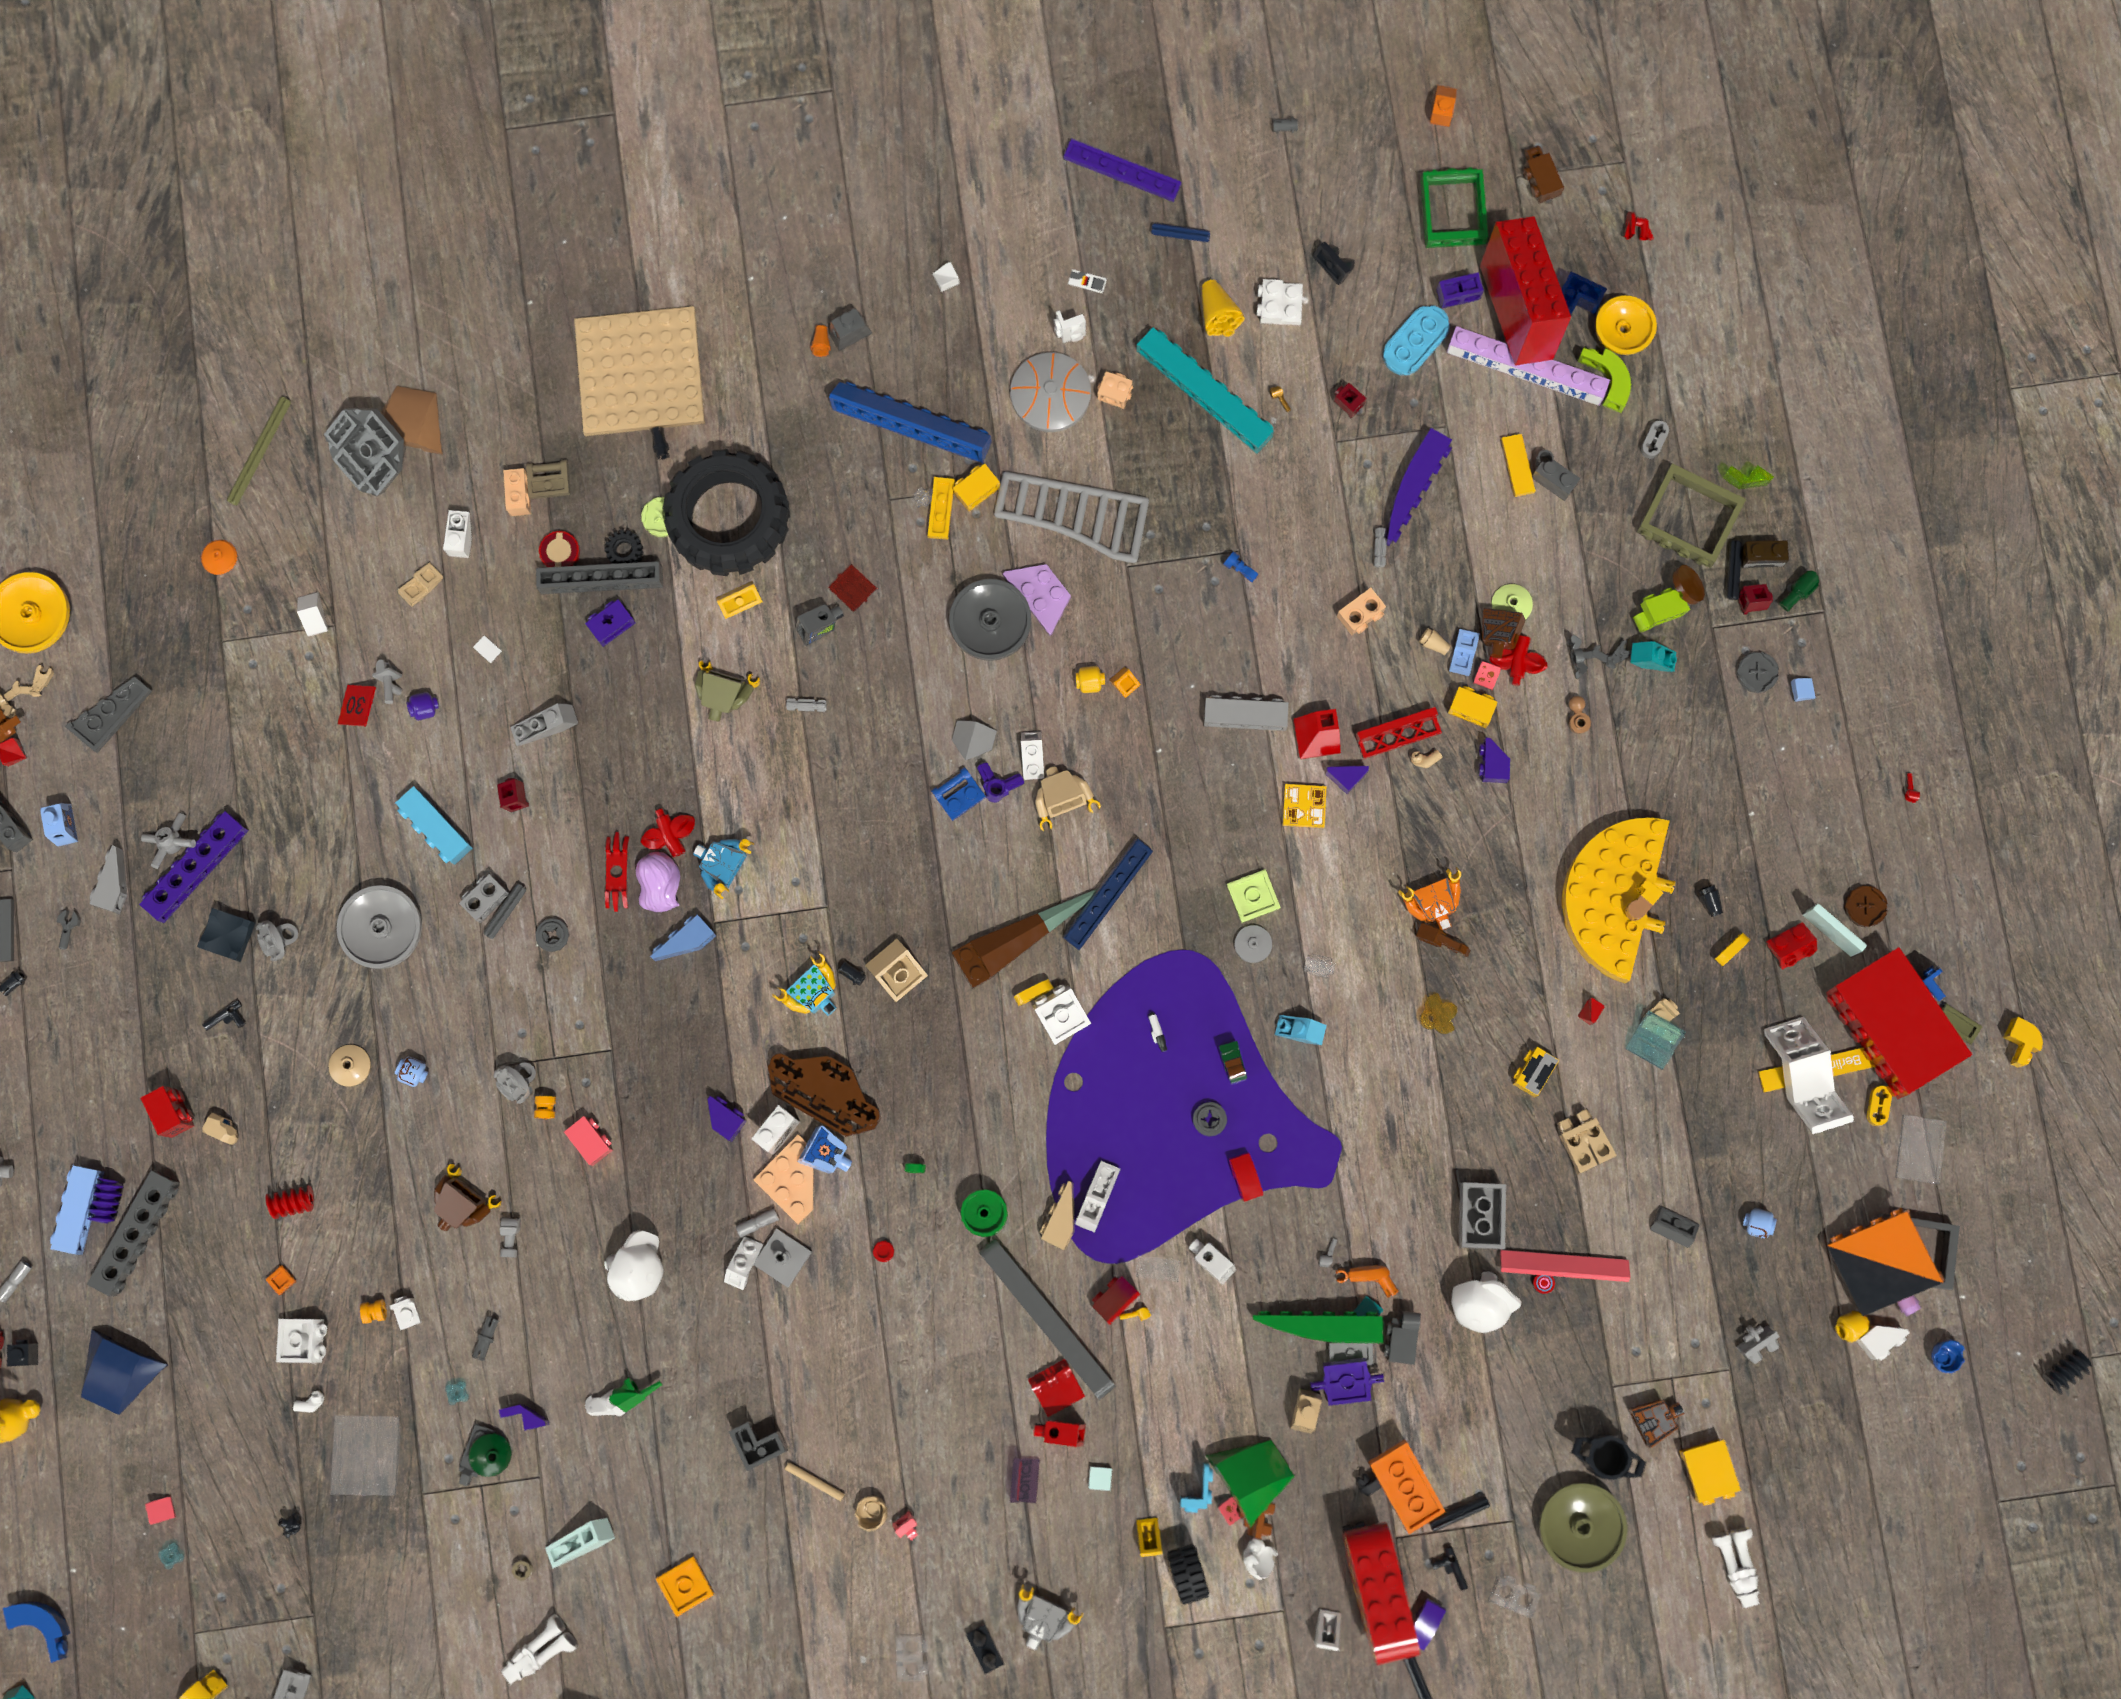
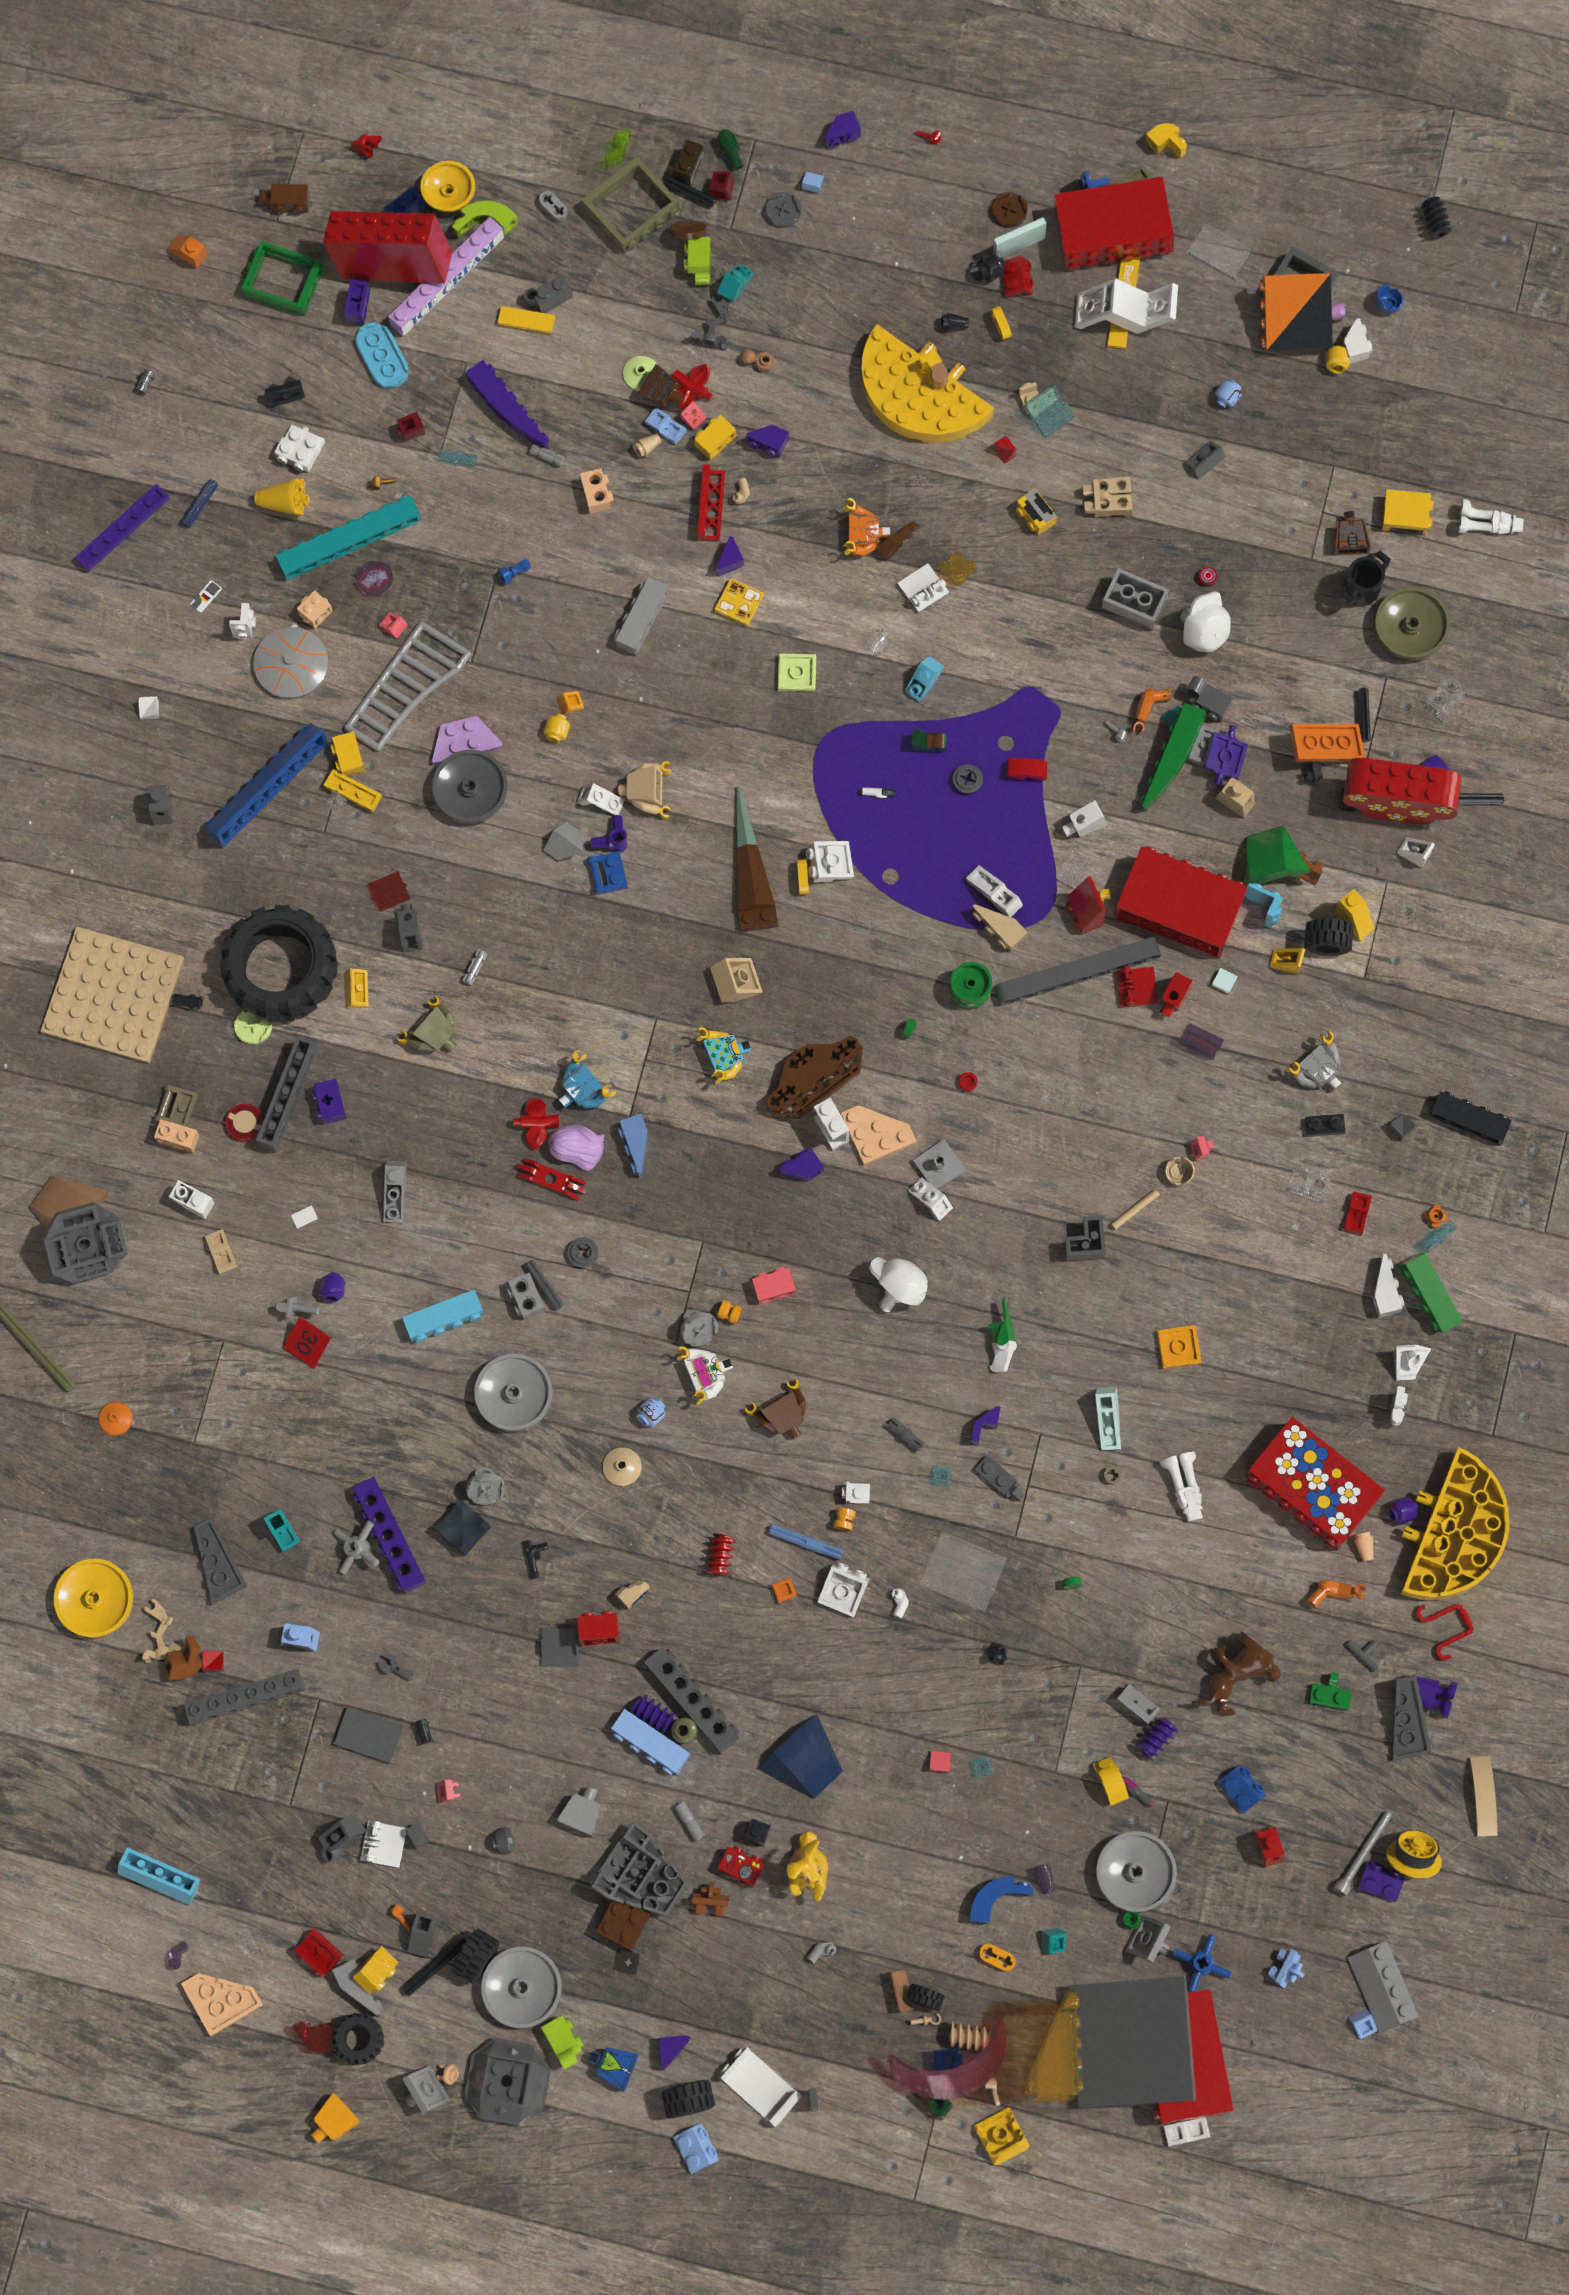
camera: 70 degrees left, 5 degrees down
light grey slope [89,846,127,914] -> none
white slope [297,592,328,637] -> none
dark green dish [468,1433,512,1477] -> none
dark red brick [497,778,529,812] -> none
light grey leg [500,1217,521,1257] -> none
black tyre [605,530,644,564] -> none
light grey piece [735,1208,779,1238] -> none
torso [797,1125,852,1173] -> none
orange cone [811,325,831,357] -> none
black pin [838,962,866,986] -> none
dark blue tile [1062,838,1153,950] -> none
coral slope [1217,1497,1241,1526] -> none
light grey piece [1234,925,1272,963] -> none
white hair [1243,1538,1278,1580] -> none
red slope [1293,709,1341,760] -> none
black hose [1431,1546,1469,1591] -> none
coral tile [1500,1250,1630,1282] -> none
light grey hips [1736,1325,1780,1364] -> none
yellow beam [1867,1086,1892,1126] -> none
none -> teal brick [263,1508,300,1551]
none -> tile [356,561,394,597]
none -> coral slope [378,612,407,638]
none -> clear light blue pin [439,449,478,467]
none -> dark grey piece [540,1627,580,1667]
none -> olive head [671,1718,699,1743]
none -> torso [675,1347,733,1405]
none -> medium blue axle [769,1524,844,1560]
none -> dark purple slope [825,110,861,148]
none -> white hinge [897,564,949,612]
none -> black head [971,254,1006,283]
none -> clear purple cone [1033,1863,1055,1894]
none -> green tile [1062,1577,1083,1590]
none -> red brick [1114,846,1248,959]
none -> yellow slope [1335,889,1374,941]

